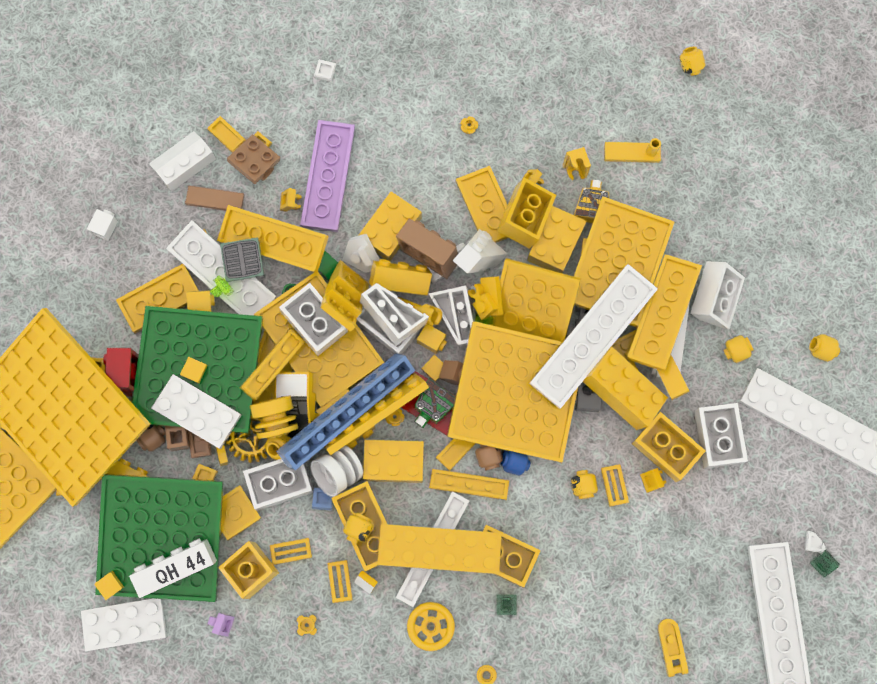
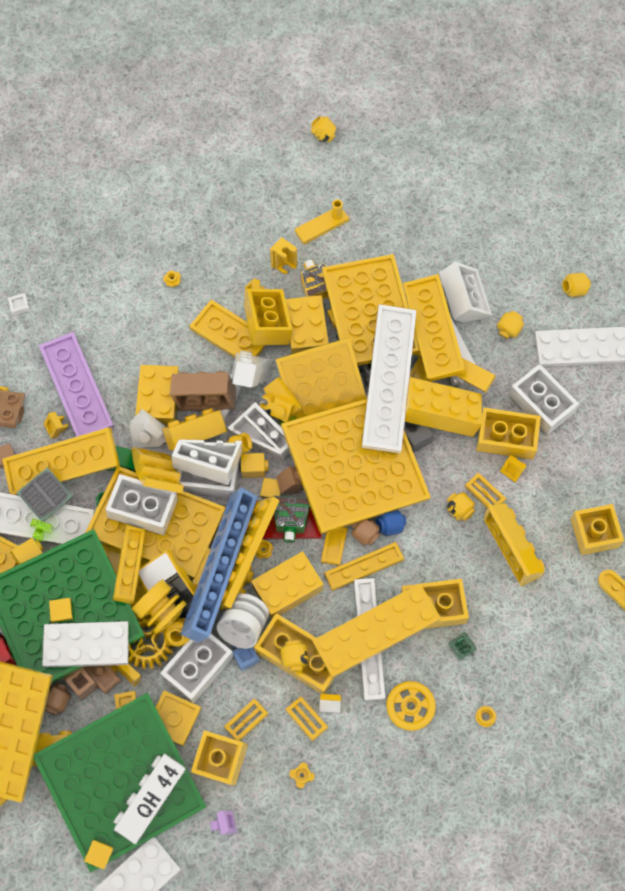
camera: 30 degrees left, 10 degrees down
none -> yellow slope [483,503,545,587]
none -> yellow brick [570,504,624,555]

